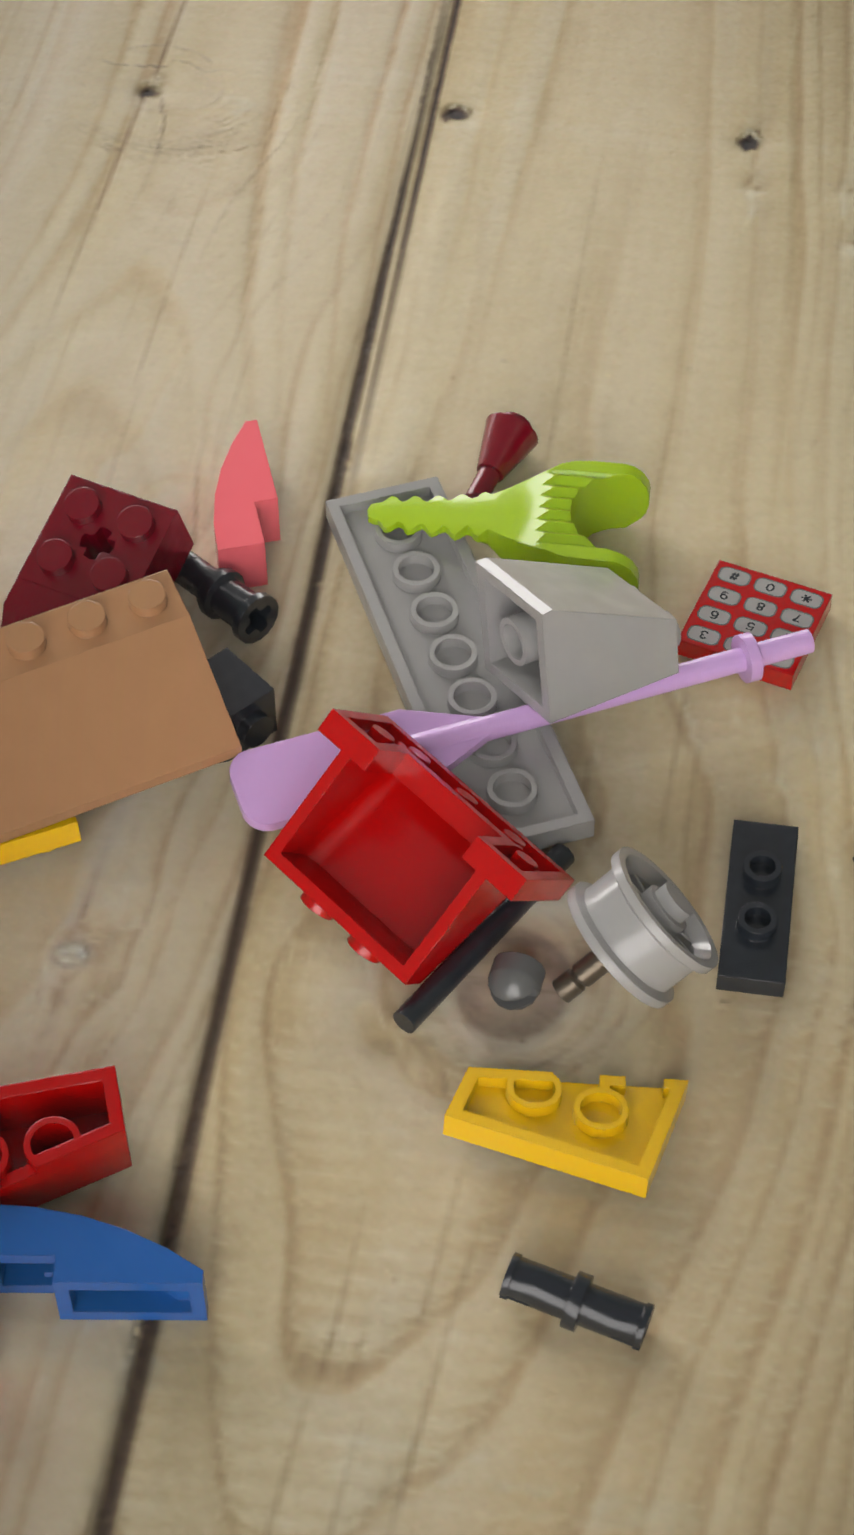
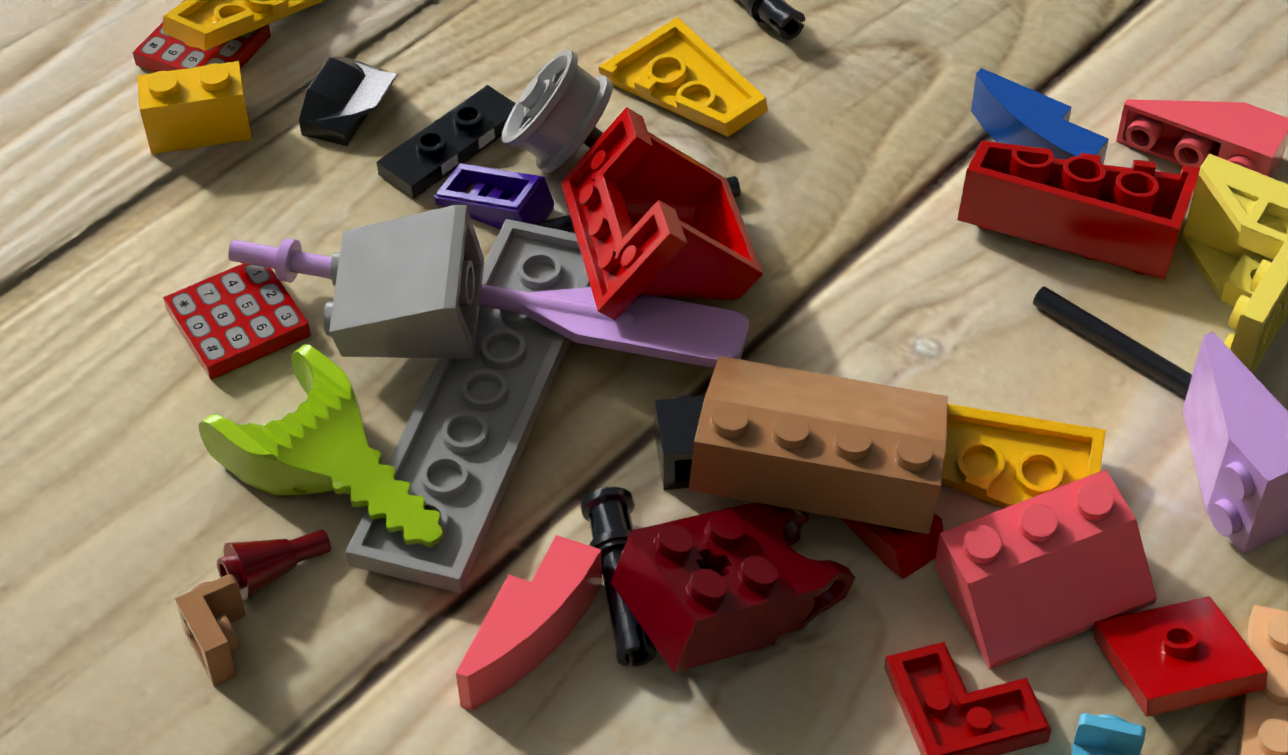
camera: 145 degrees left, 0 degrees up
none -> medium nougat bracket [175,574,245,687]
none -> dark purple slope [433,163,554,230]

